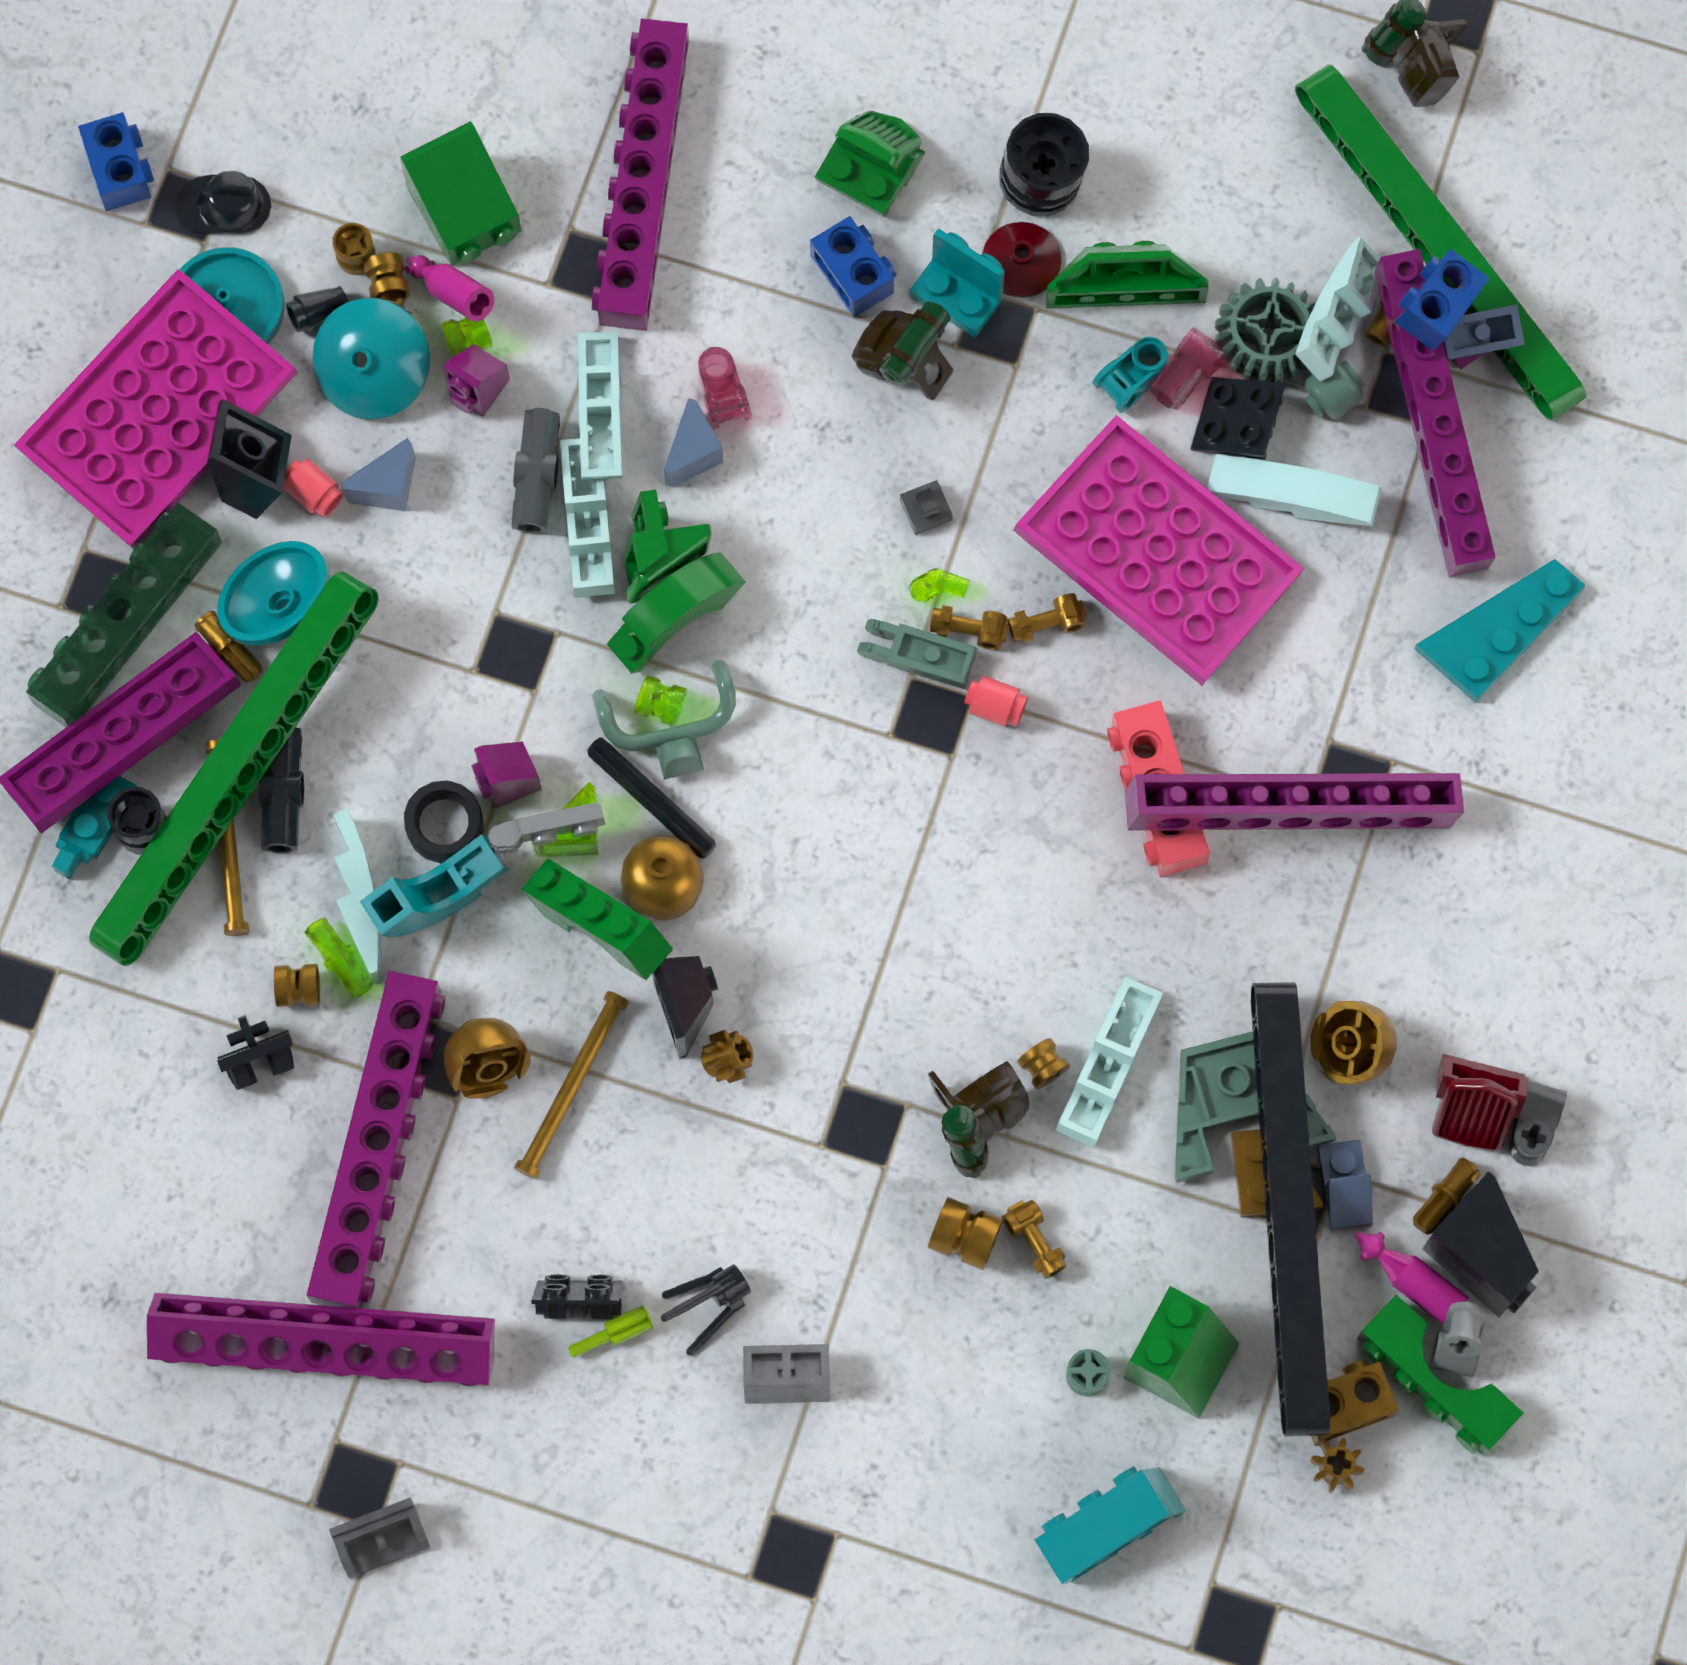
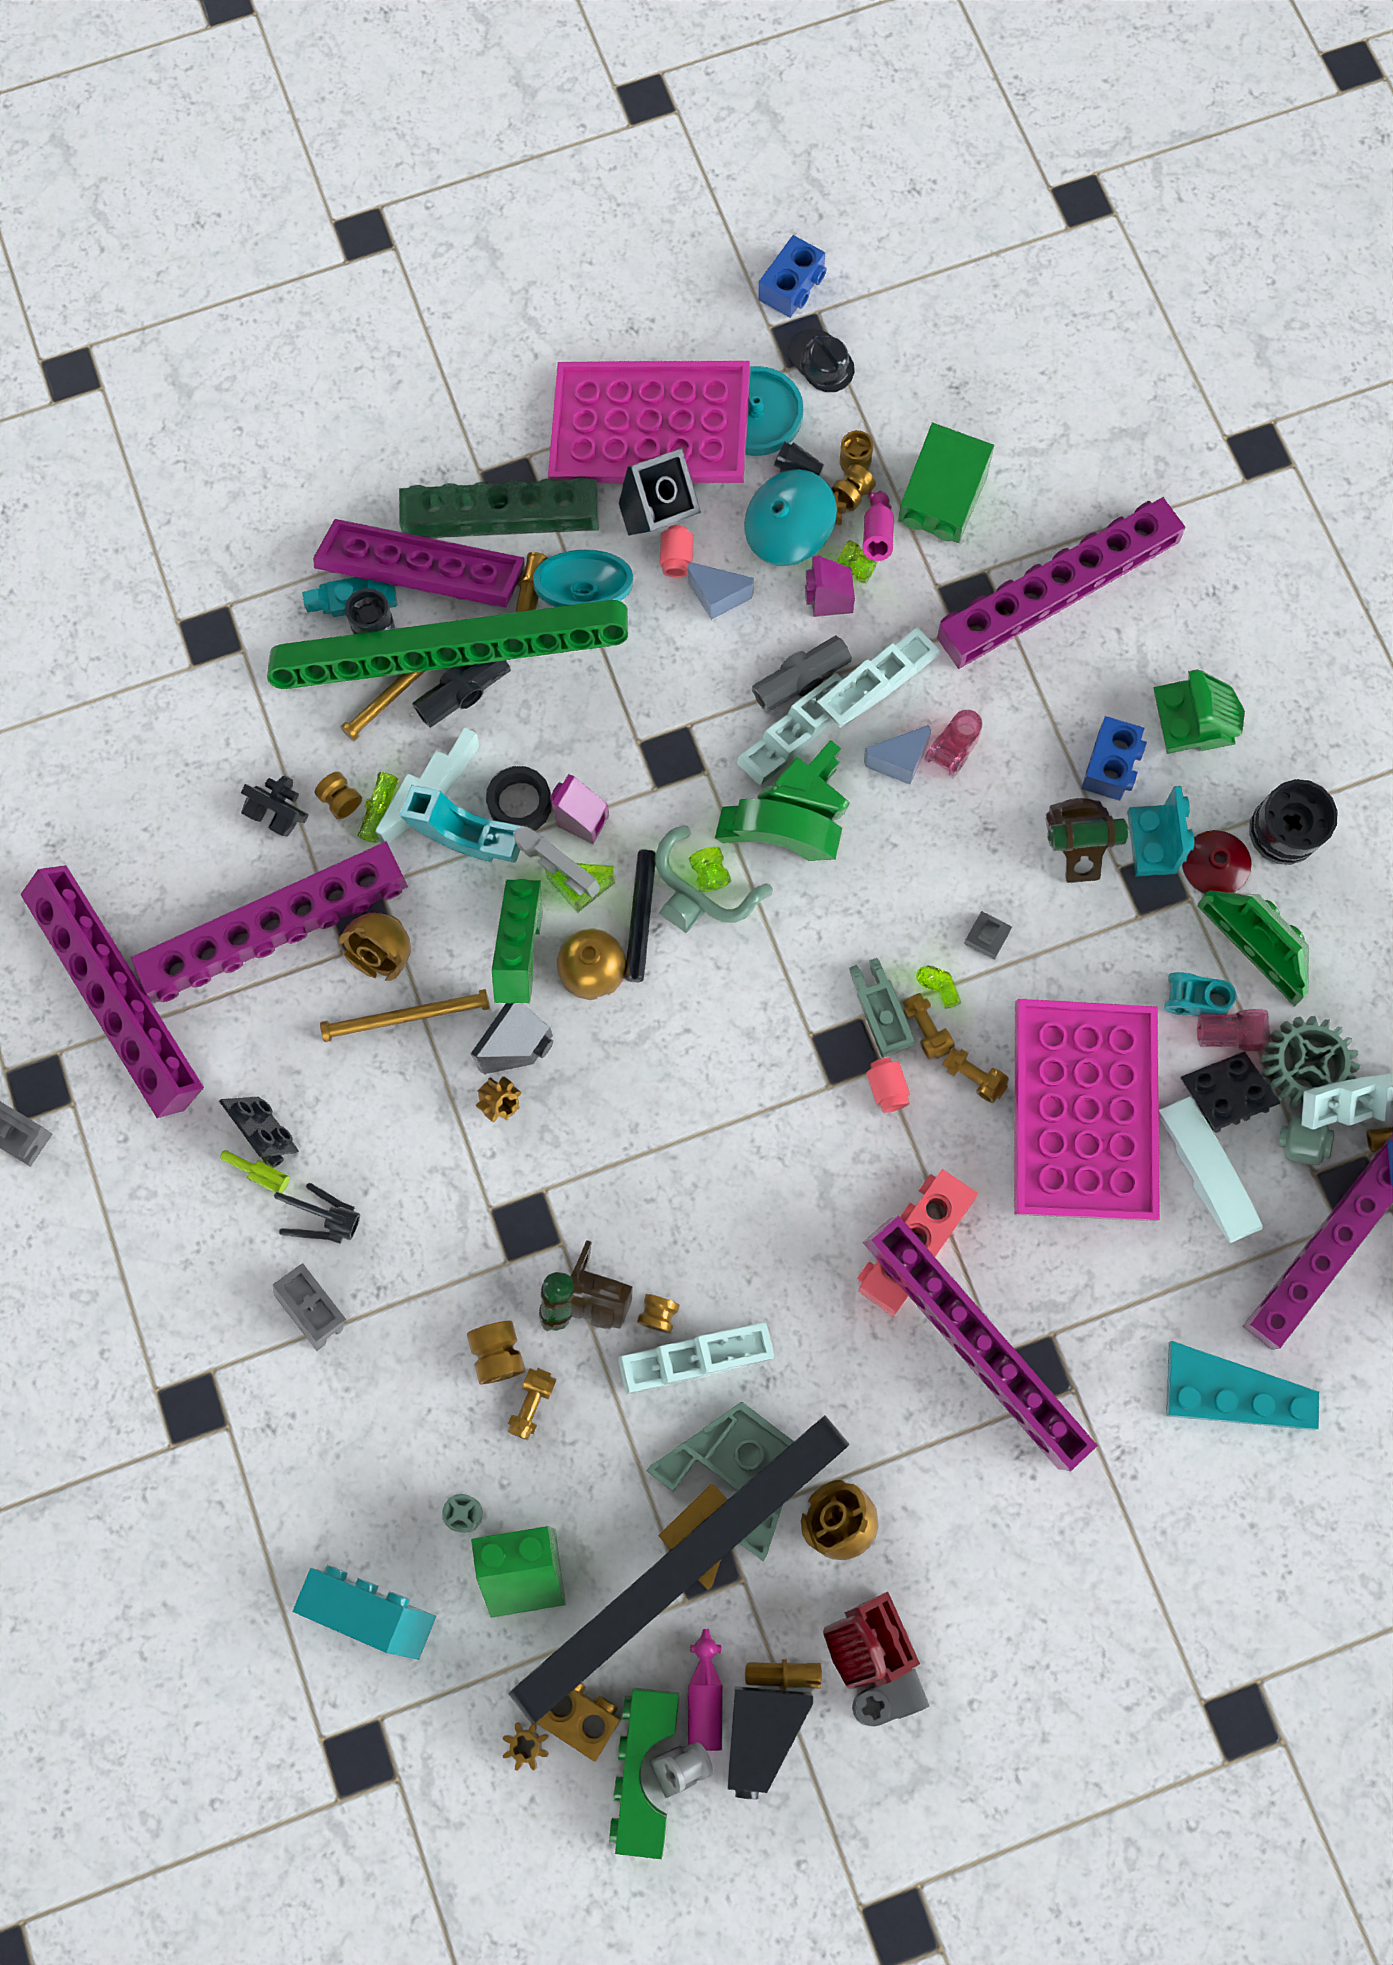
camera: 55 degrees right, 0 degrees up
sand blue slope [1317,1139,1373,1231] -> none

